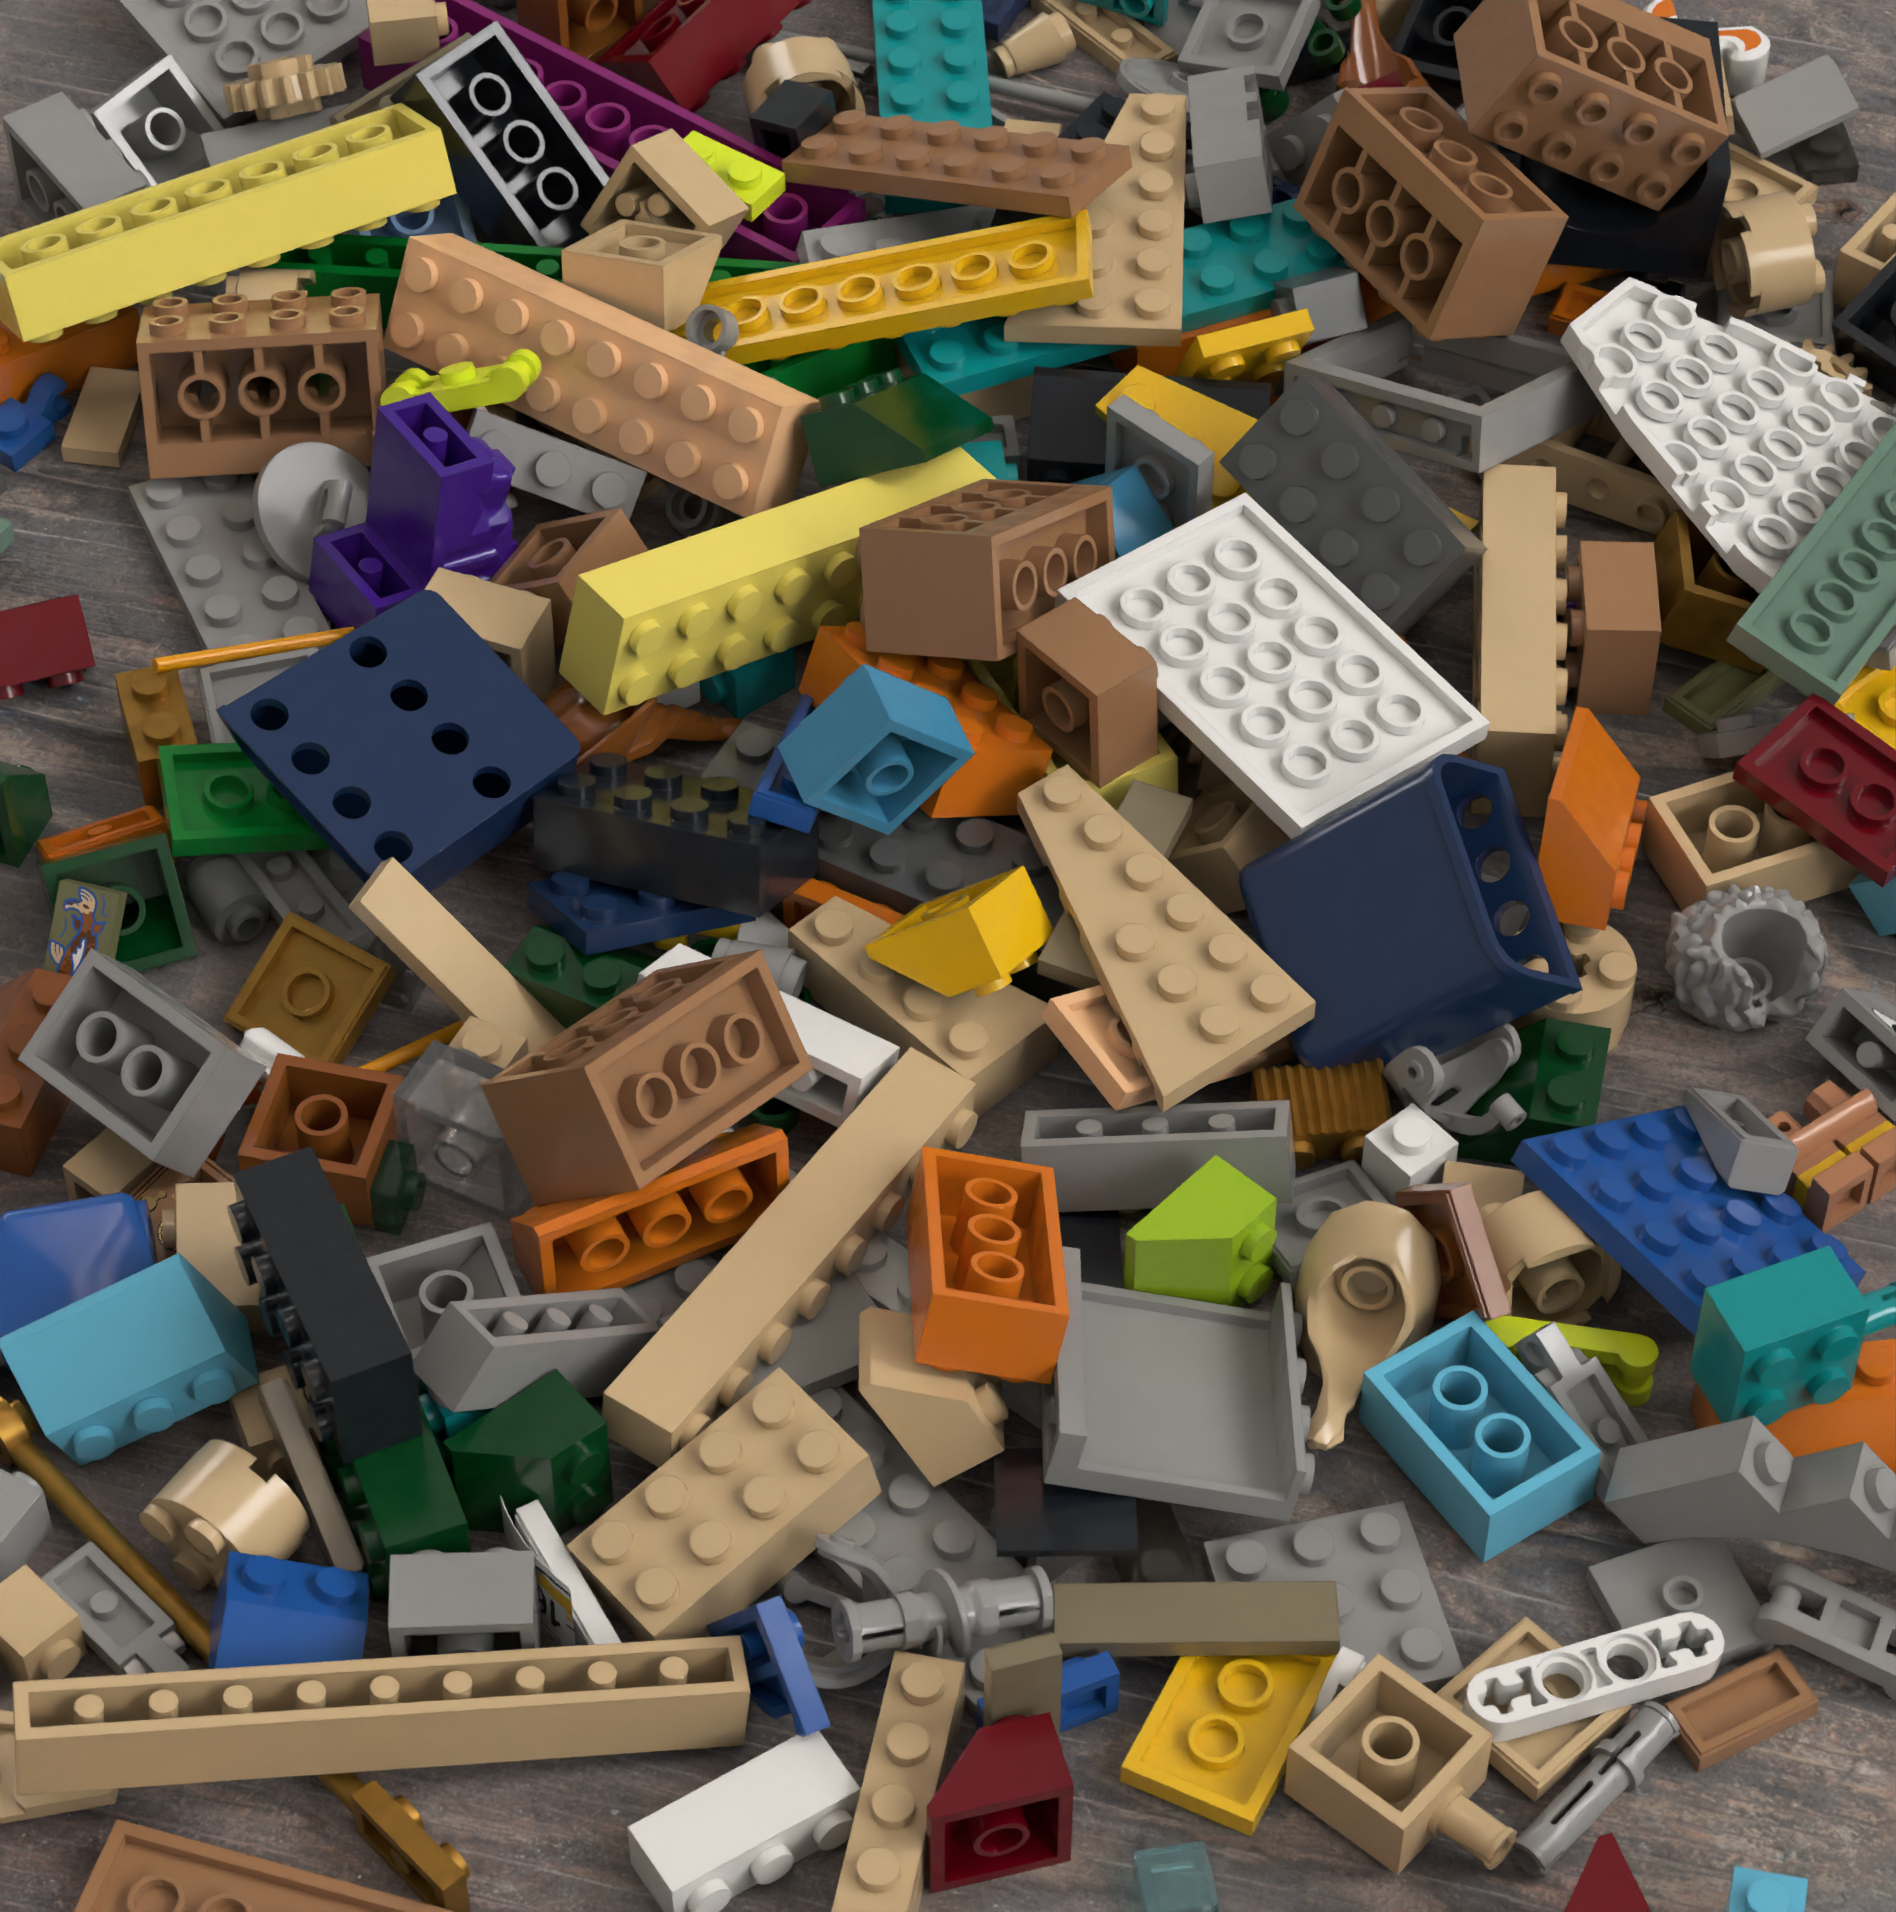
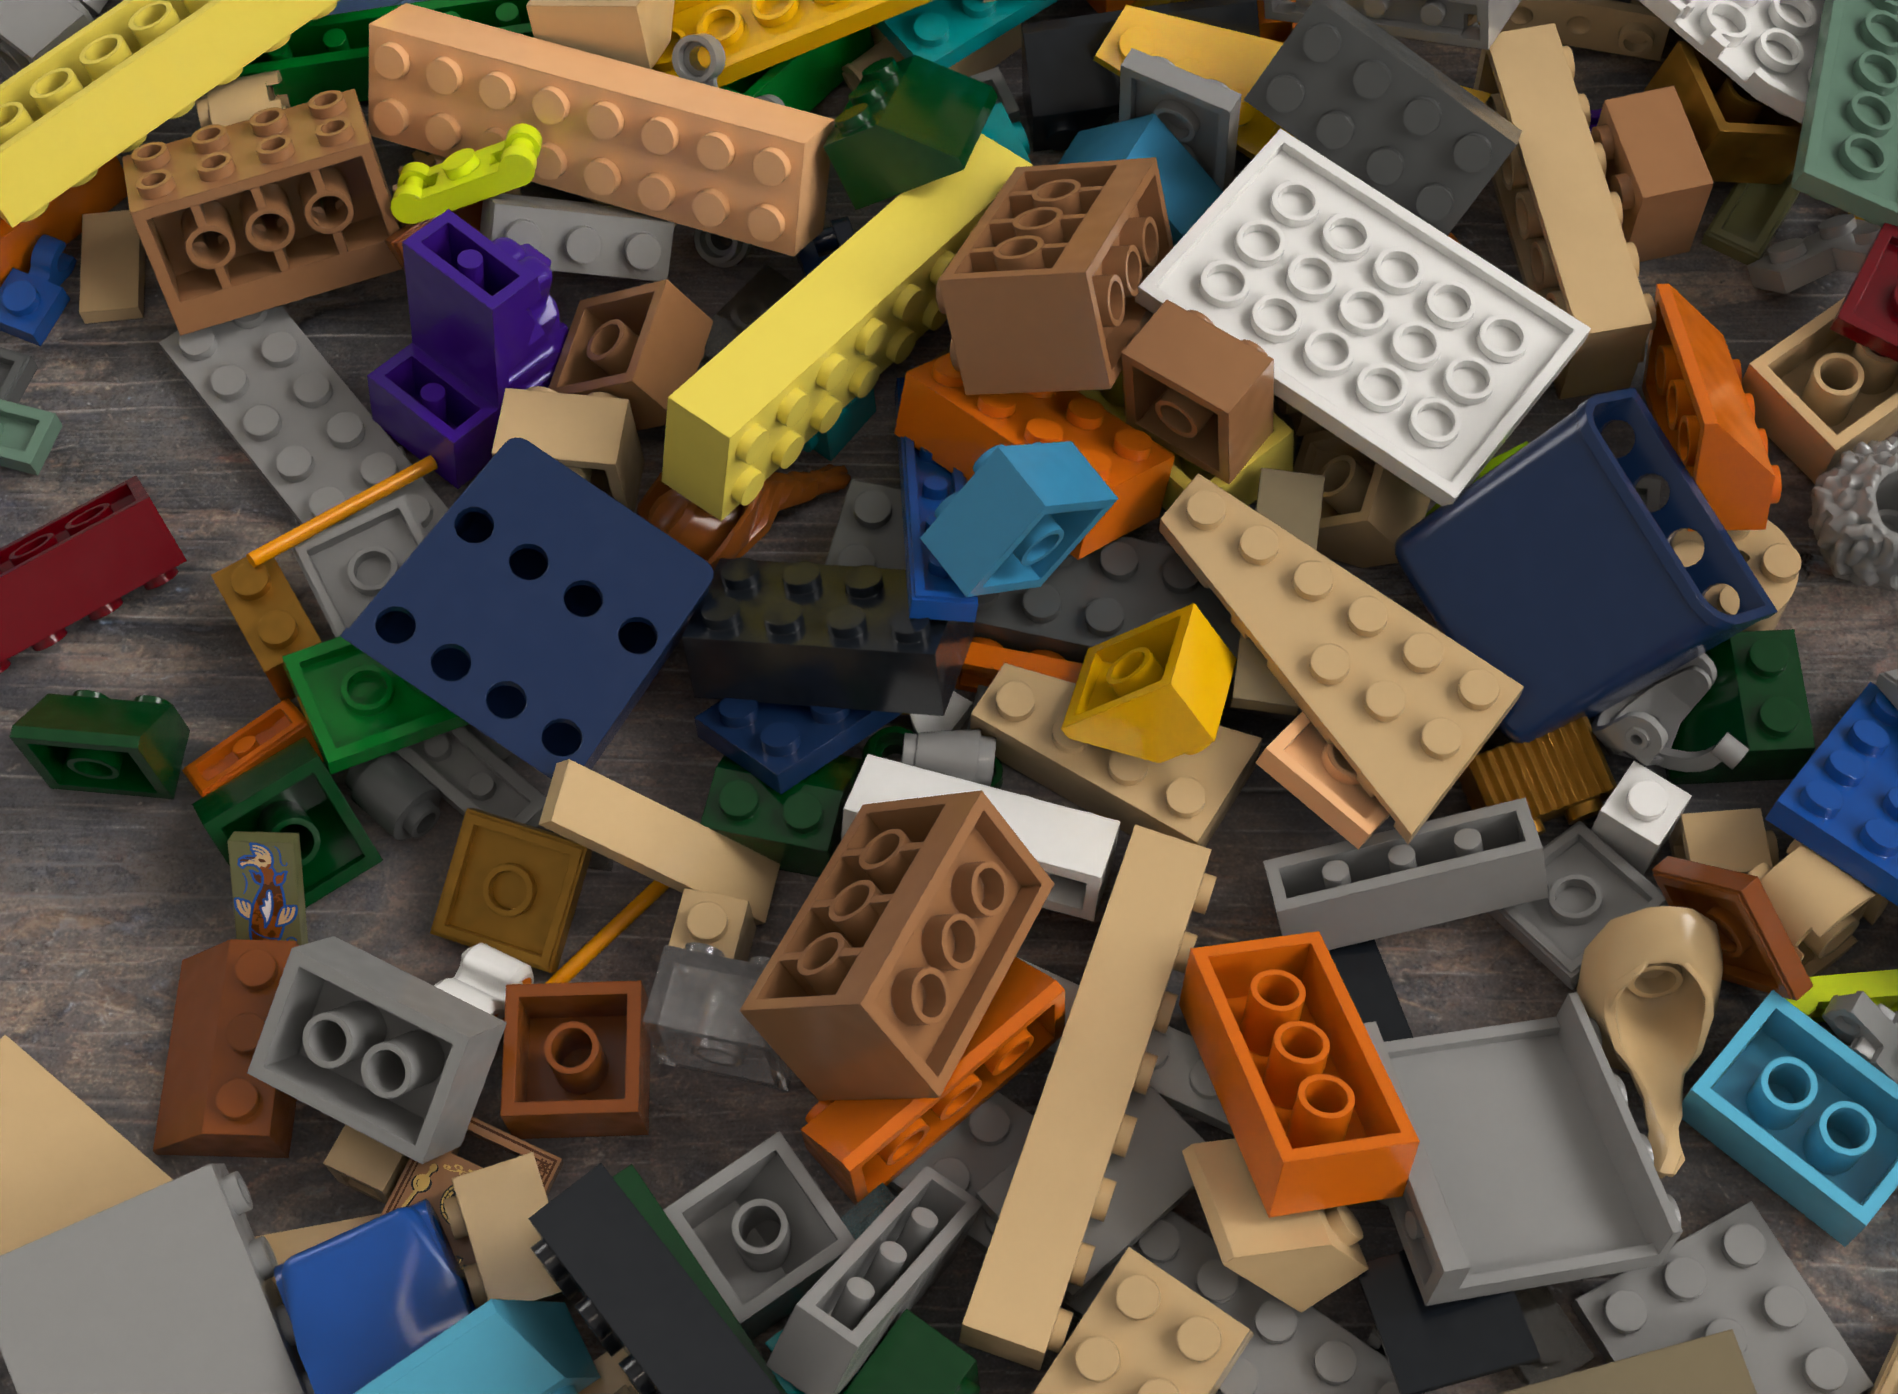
camera: 10 degrees left, 15 degrees up
light grey shield [252,442,371,584] -> none
clear green plate [370,1139,426,1236] -> none
lime slope [1123,1155,1277,1307] -> none

